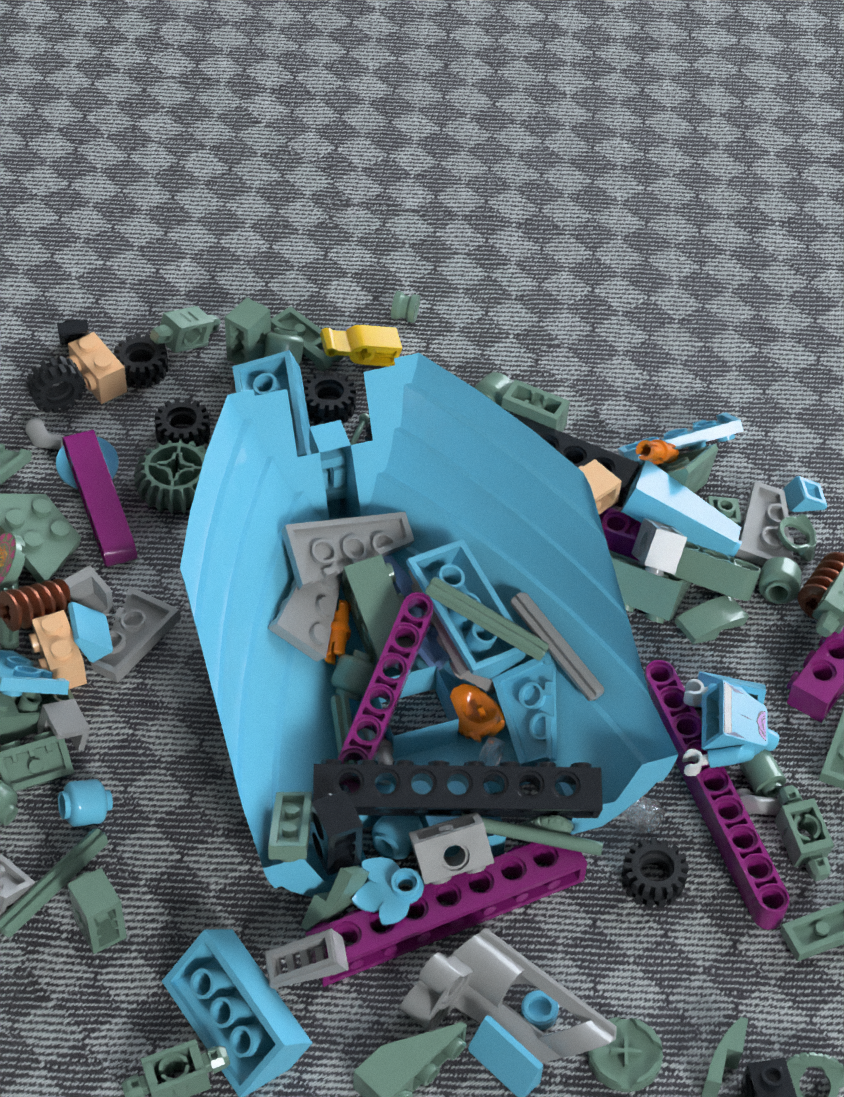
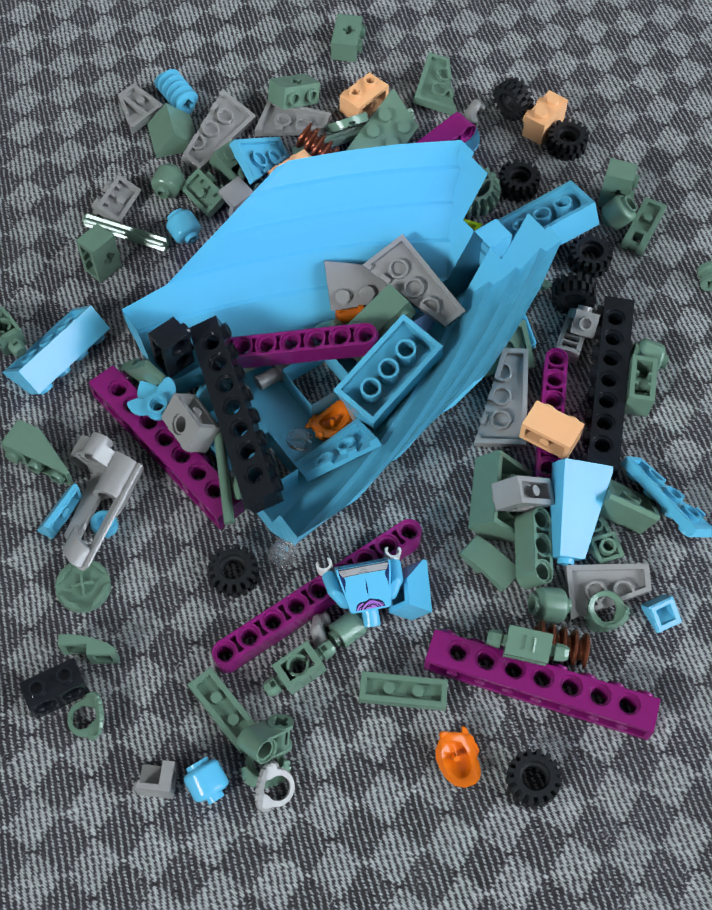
camera: 75 degrees right, 10 degrees up
black plate [57,319,89,345] -> none
sand green piece [150,306,221,353] -> none
light grey slope [264,928,349,989] -> none
sand green plate [268,792,313,862] -> none
yellow piece [320,325,402,367] -> none
sand green axle [425,577,549,660] -> none
light grey axle [510,592,604,701] -> none
orange pin [636,439,679,464] -> none

